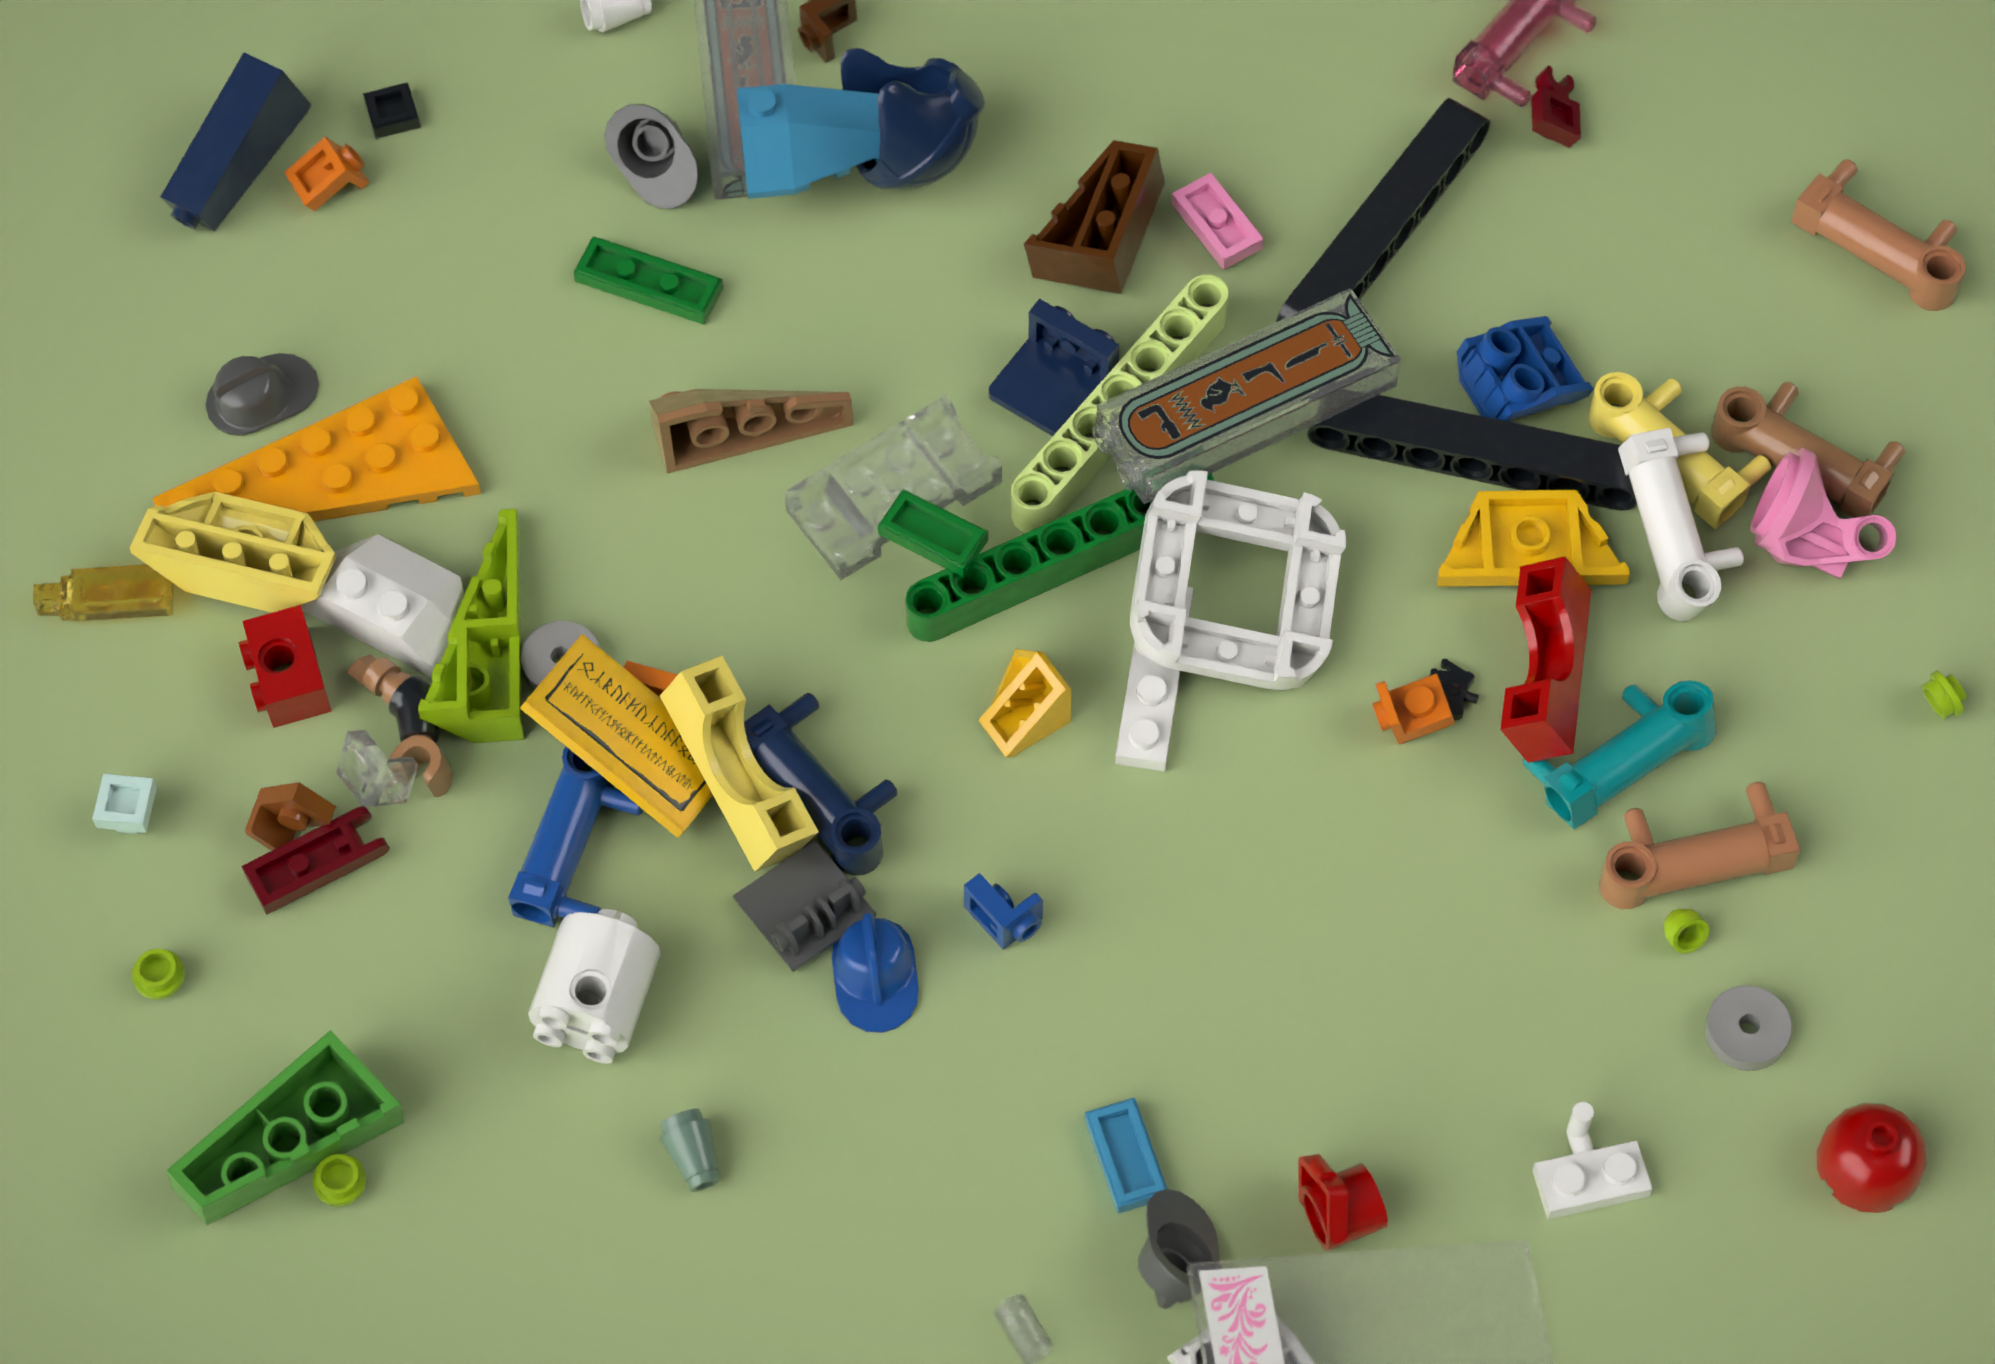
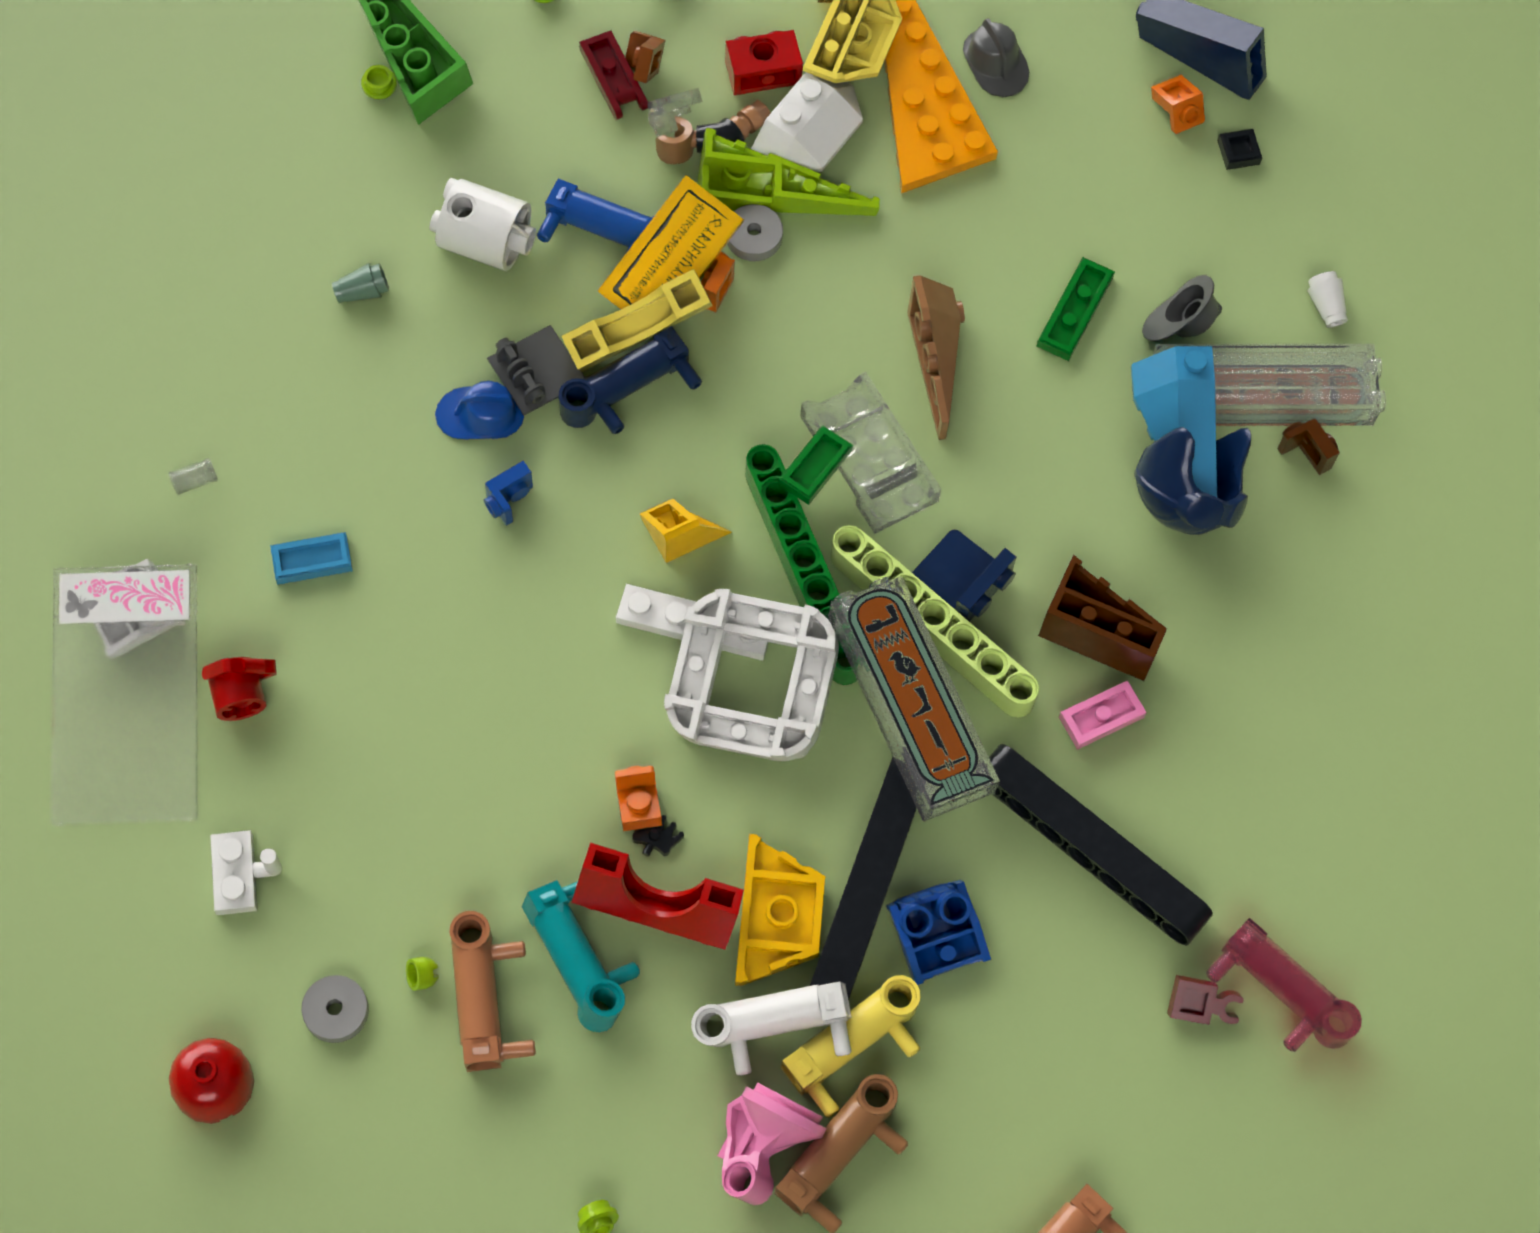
camera: 90 degrees right, 5 degrees up
dark grey piece [1138,1189,1221,1309] -> none

